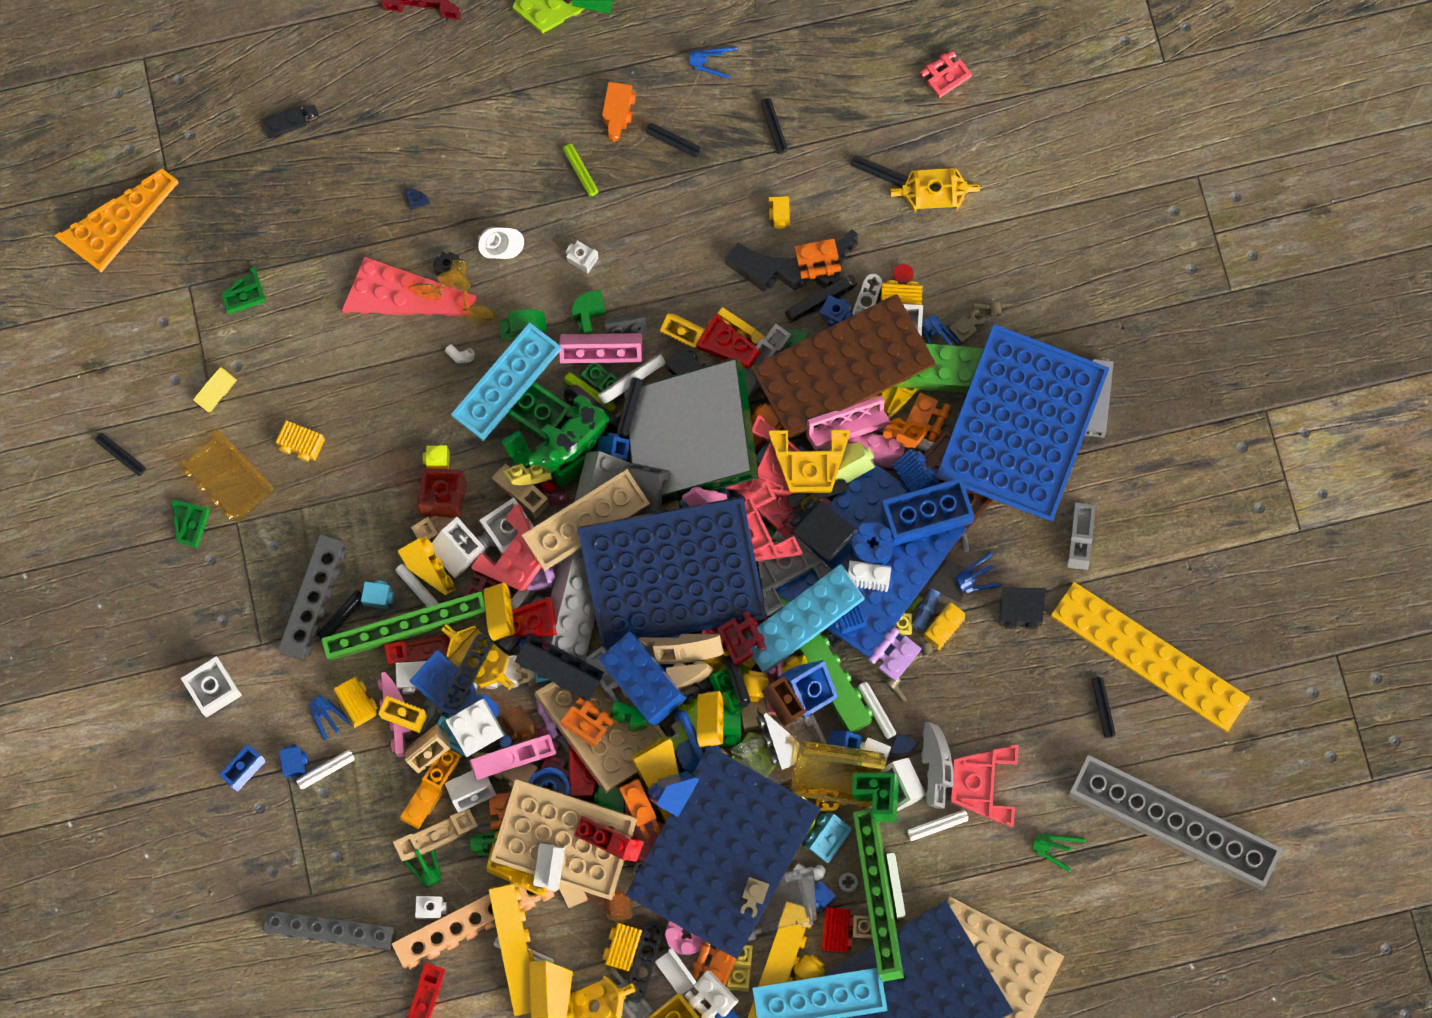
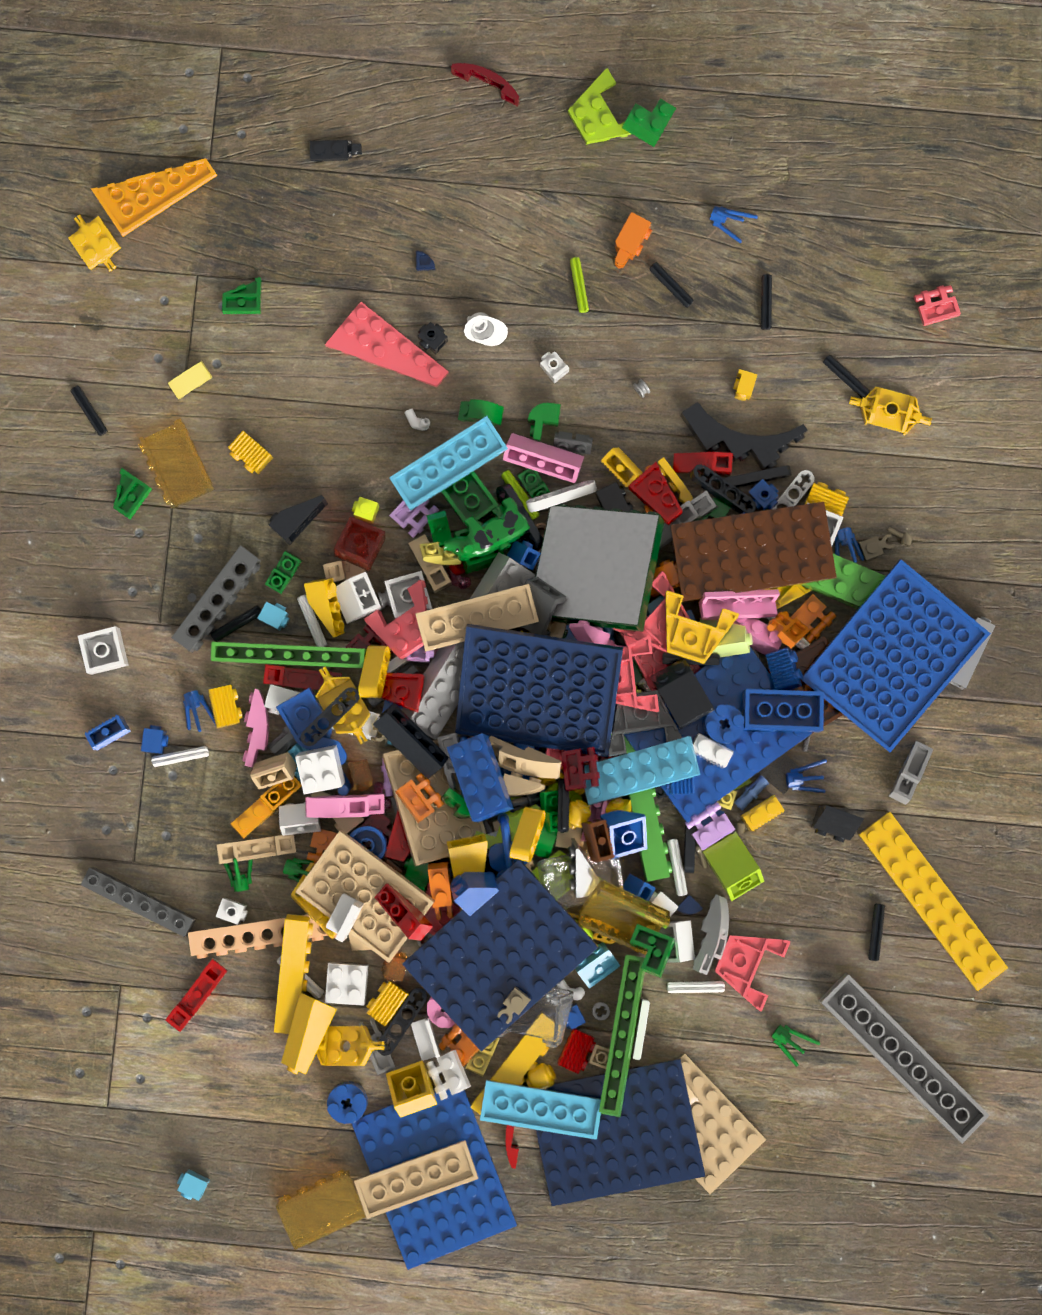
camera: 15 degrees right, 10 degrees up
yellow brick [379,695,427,733] -> none
clear yellow plant [407,260,498,322] -> none
black axle [616,377,643,436] -> none
orange plate [795,239,841,279] -> none
red tile [893,264,914,284] -> none
none -> yellow plate [68,215,121,271]
none -> green slope [265,551,303,594]
none -> black slope [268,495,328,545]
none -> white brick [325,962,369,1005]
none -> lavender plate [389,500,439,538]
none -> light grey bush [633,379,650,398]
none -> red slope [673,452,733,476]
none -> black beam [684,825,696,873]
none -> black beam [690,464,756,514]
none -> lime slope [703,832,764,901]

